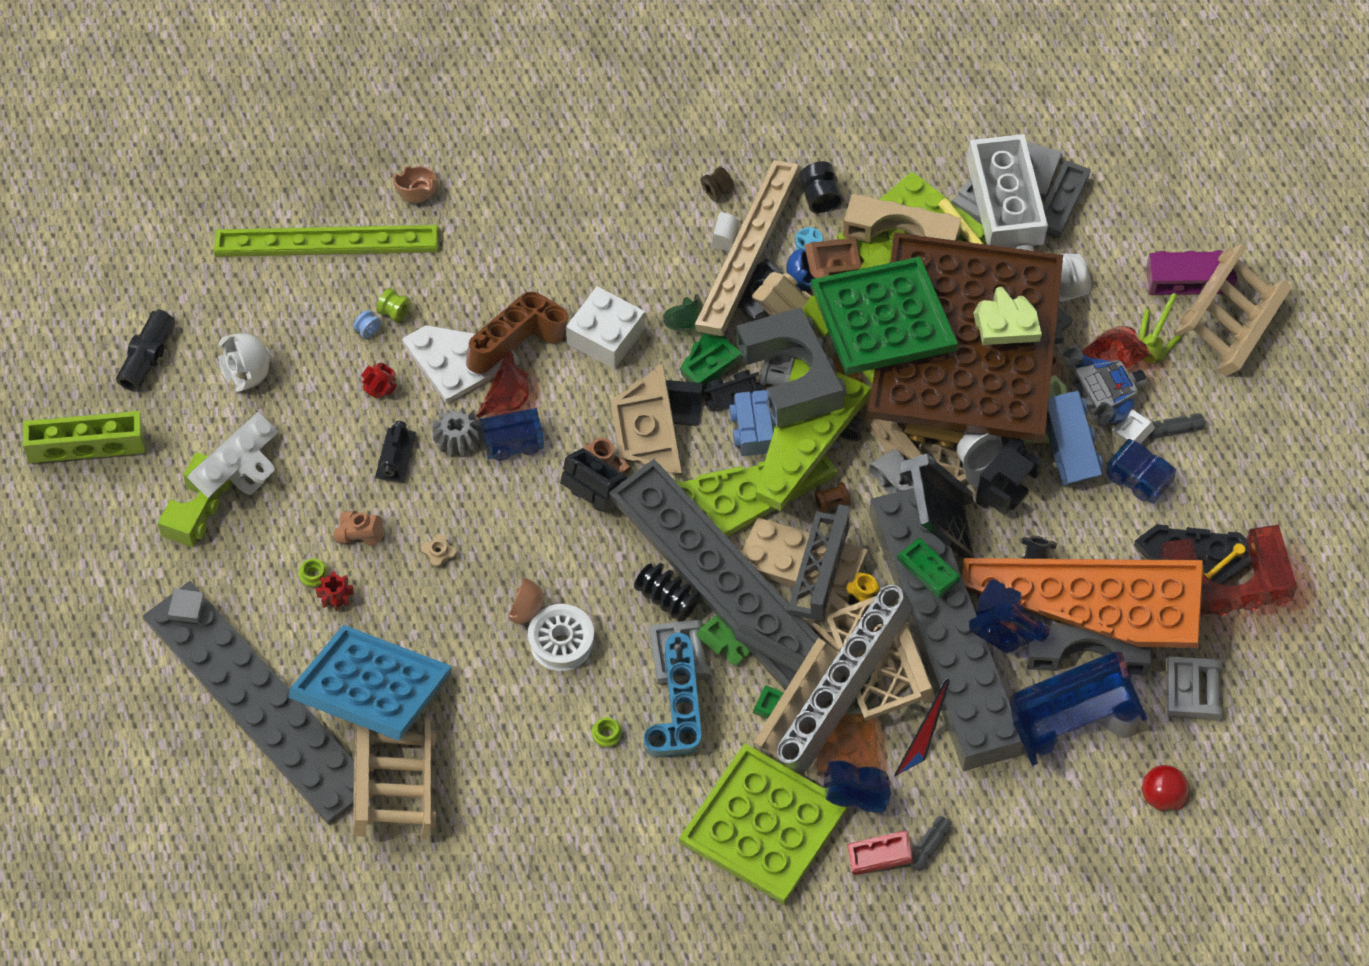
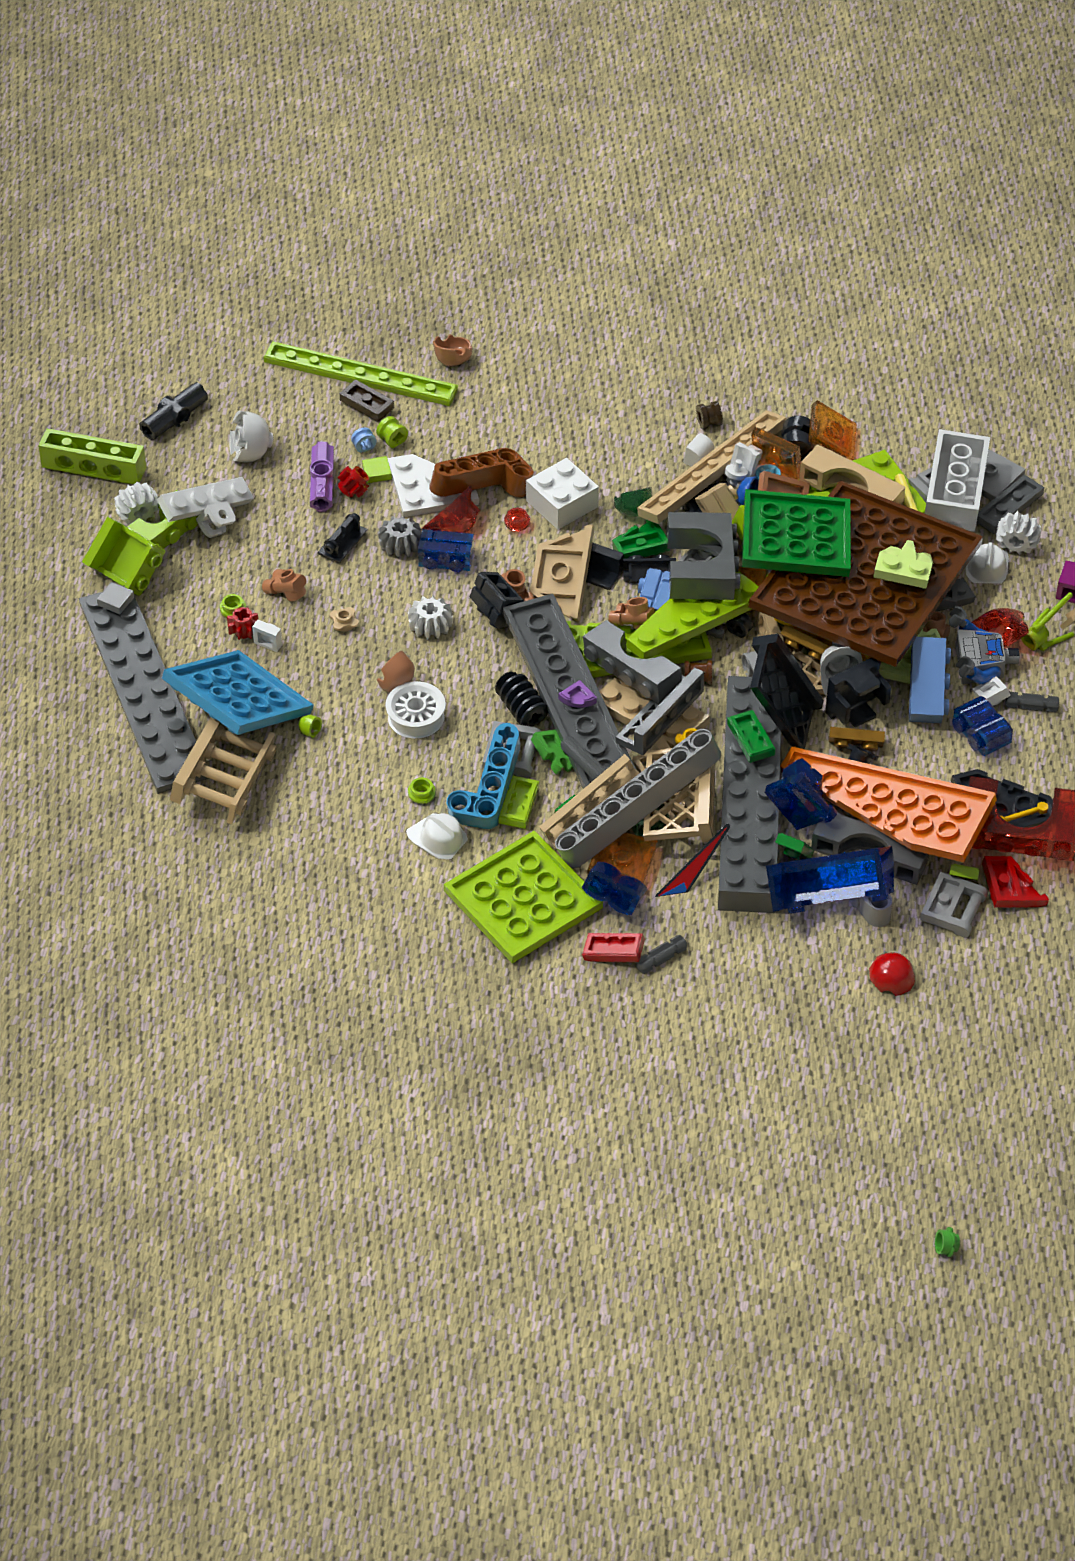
camera: 20 degrees right, 10 degrees down
none -> lime panel [82,516,166,596]
none -> white gear [114,482,159,524]
none -> white plate [252,620,282,652]
none -> lime hinge [298,715,322,738]
none -> medium lavender piece [310,442,334,512]
none -> dark brown plate [339,380,394,422]
none -> lime tile [362,456,392,484]
none -> white piece [406,813,468,859]
none -> white gear [408,595,453,640]
none -> lime plate [499,776,539,829]
none -> clear red plate [504,507,530,531]
none -> medium lavender tile [558,680,597,708]
none -> dark grey arch [583,620,682,704]
none -> nougat plate [608,597,655,629]
none -> white hips [725,442,763,488]
none -> clear orange plate [751,427,801,480]
none -> green plate [775,833,814,860]
none -> clear orange plate [809,400,857,461]
none -> pearl gold plate [829,727,885,751]
none -> lime tile [949,864,980,881]
none -> red wing [982,856,1049,908]
none -> white gear [996,511,1041,555]

